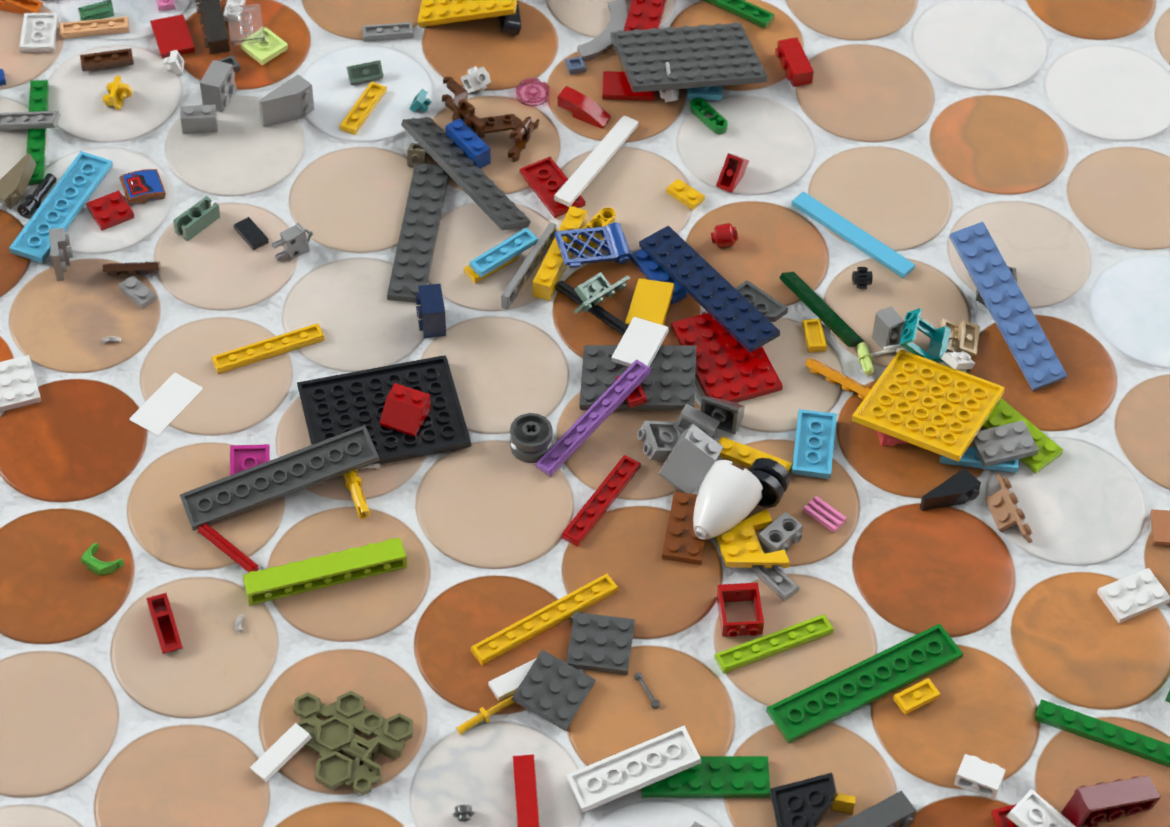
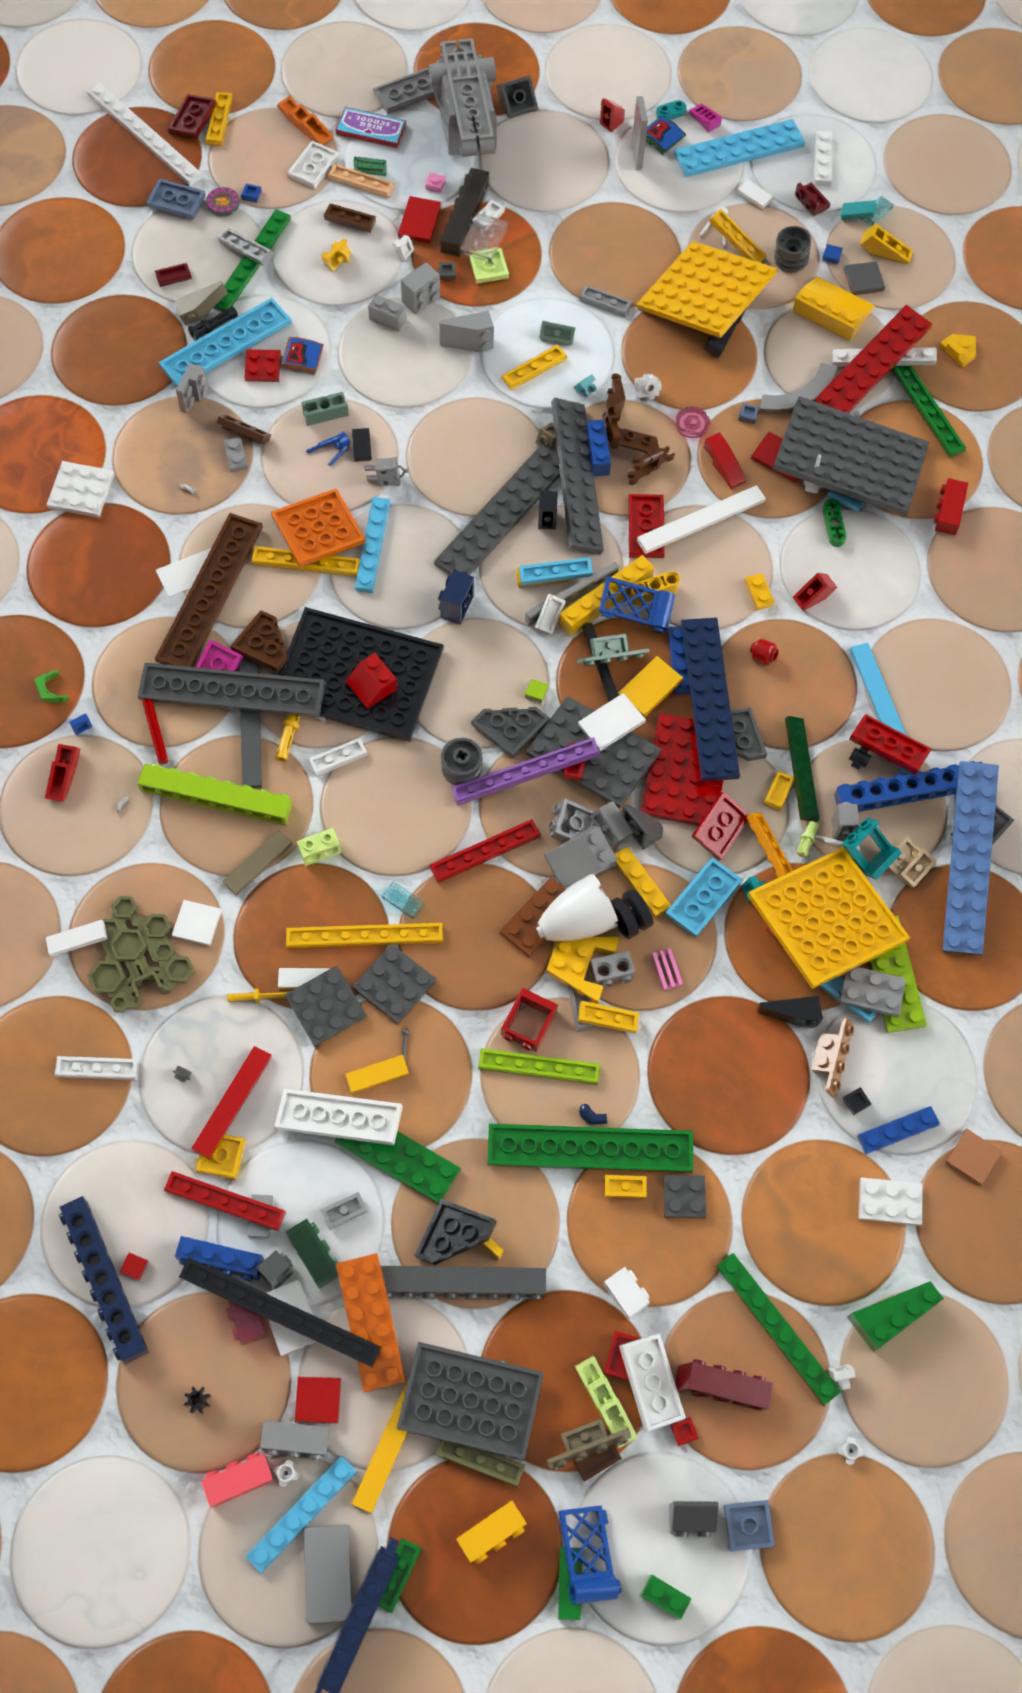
camera: 30 degrees right, 15 degrees up
white plate [941,351,975,370] -> none
none -> blue tile [69,713,92,735]
none -> reddish brown plate [155,513,263,667]
none -> white tile [172,900,222,946]
none -> dark tan tile [223,830,292,896]
none -> reddish brown plate [230,610,288,673]
none -> dark grey tile [239,657,262,788]
none -> orange plate [271,489,366,567]
none -> yellowish green brick [297,828,341,867]
none -> blue plant [306,432,350,466]
none -> white tile [308,738,368,777]
none -> yellow tile [346,1054,410,1094]
none -> medium azure plate [355,497,390,593]
none -> clear light blue plate [382,881,425,919]
none -> dark grey plate [471,707,550,758]
none -> lime tile [525,679,549,703]
none -> white tile [535,593,566,634]
none -> black brick [538,490,558,530]
none -> yellow plate [577,1001,639,1034]
none -> dark blue arm [579,1104,607,1125]
none -> dark grey plate [663,1175,706,1218]
none -> plate [691,792,749,861]
none -> teal tile [741,876,766,903]
none -> blue brick [834,761,982,812]
none -> black plate [843,1087,872,1116]
none -> red tile [849,714,931,775]
none -> blue plate [857,1106,940,1155]

